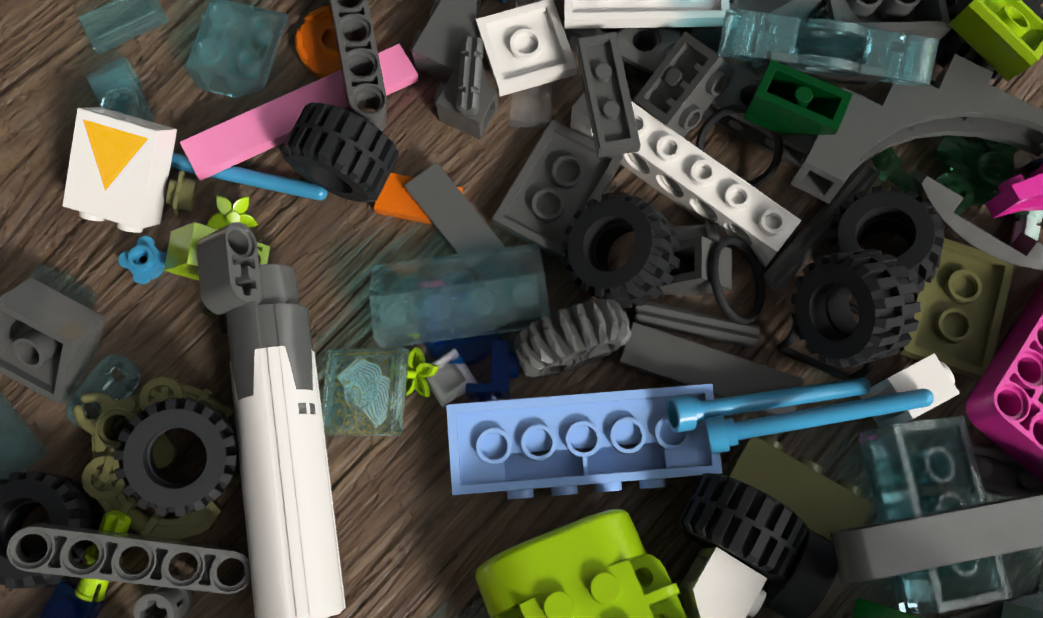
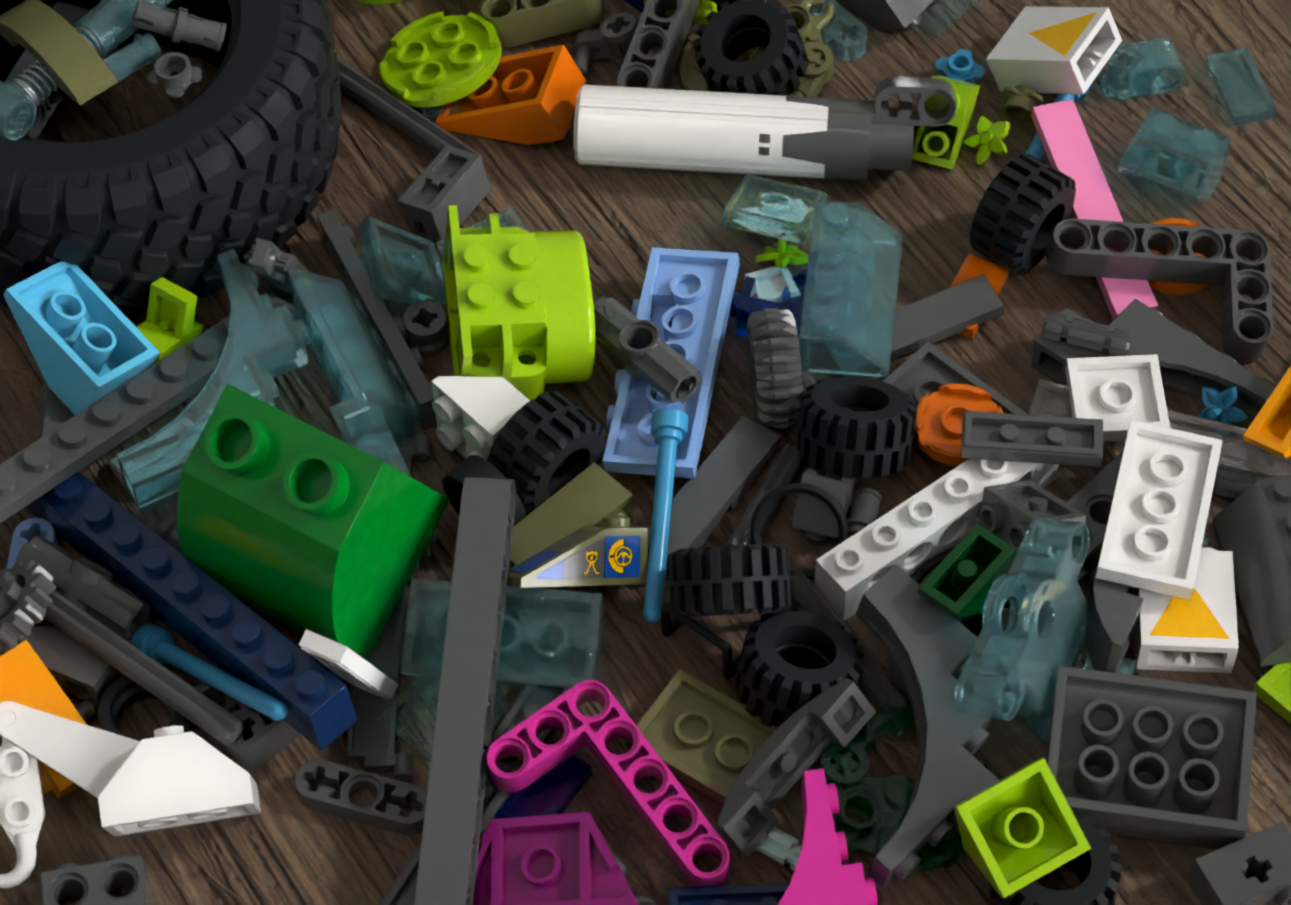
camera: 105 degrees right, 20 degrees down
dark azure piece [705,388,934,454] -> none
white brick [859,353,960,432] -> none
none -> slope [507,517,648,588]
none -> dark grey piece [593,296,702,404]
none -> orange tile [914,383,1004,466]

